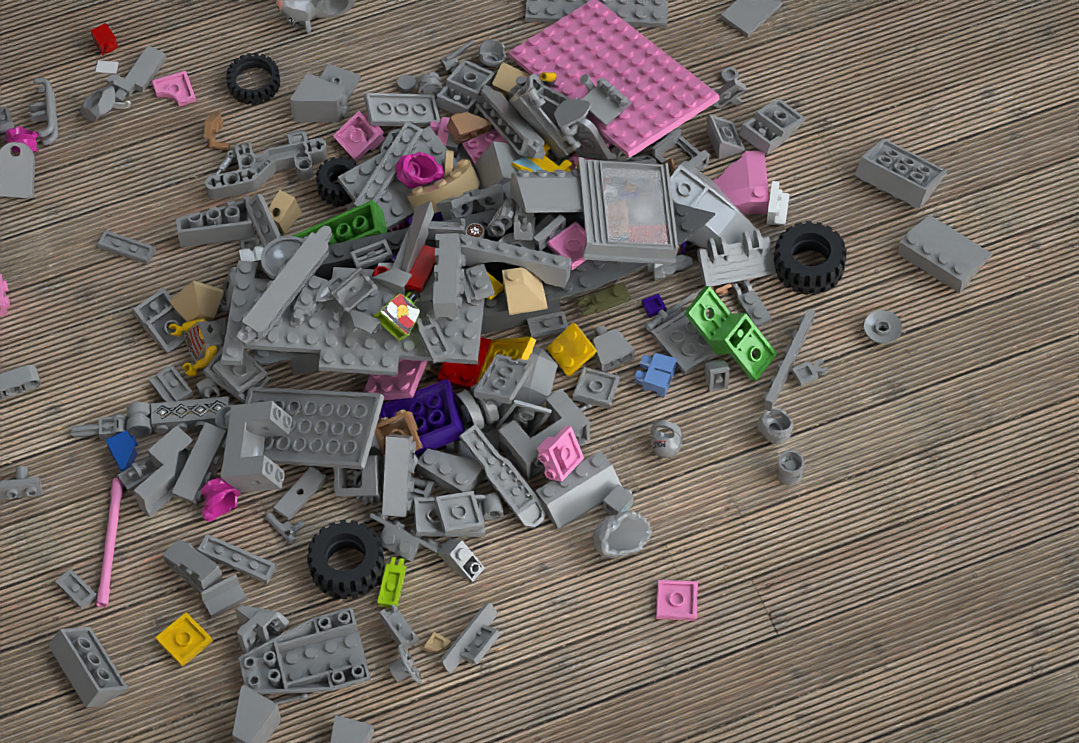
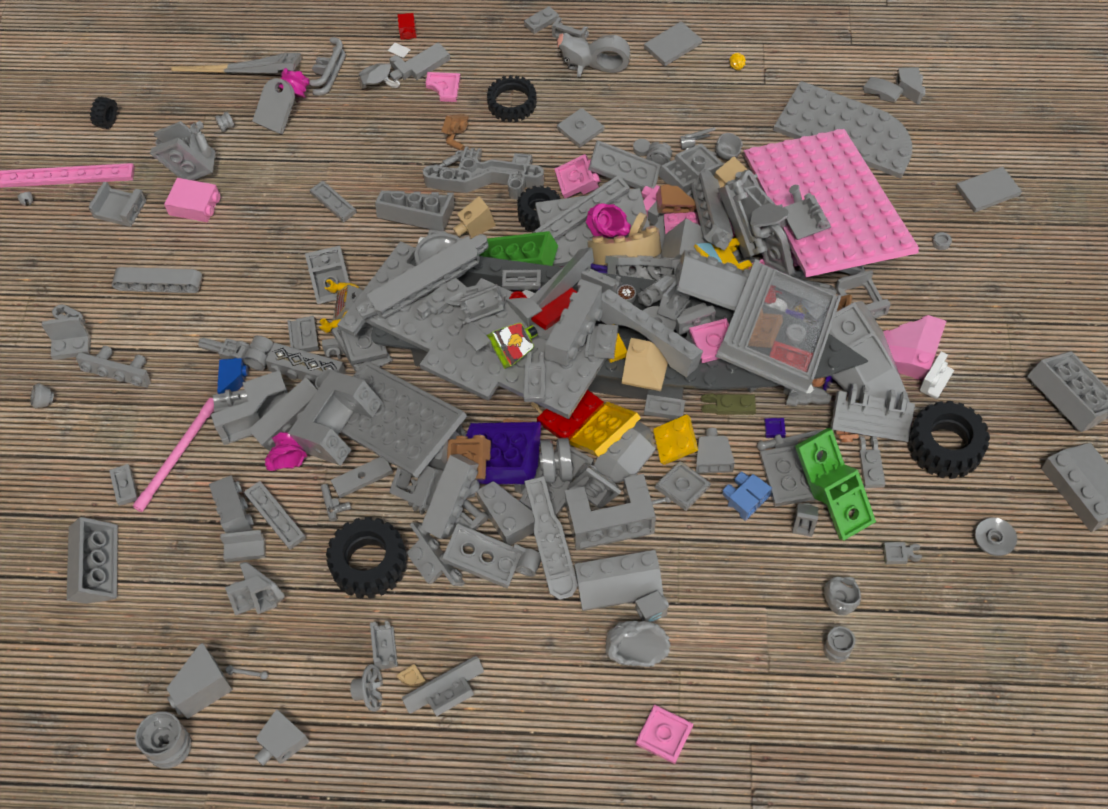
camera: 25 degrees right, 0 degrees up
yellow plate [155,612,213,667] -> none
tan slope [170,281,223,322] -> none
light grey wedge [238,607,371,695] -> none
light grey plate [245,194,281,248] -> none
light grey slope [290,73,349,123] -> none
bright pink plate [363,359,428,400] -> none
lime hinge [377,557,407,608] -> none
light grey plate [435,491,484,535] -> none
light grey slope [437,538,485,582] -> none
light grey piece [474,354,533,406] -> none
bright pink plate [537,426,584,481] -> none
yellow arm [540,72,557,86] -> none
light grey helmet [650,421,683,458] -> none
light grey slope [706,114,745,159] -> none
light grey plate [712,79,747,109] -> none
light grey slope [739,98,806,155] -> none
light grey plate [763,309,815,411] -> none

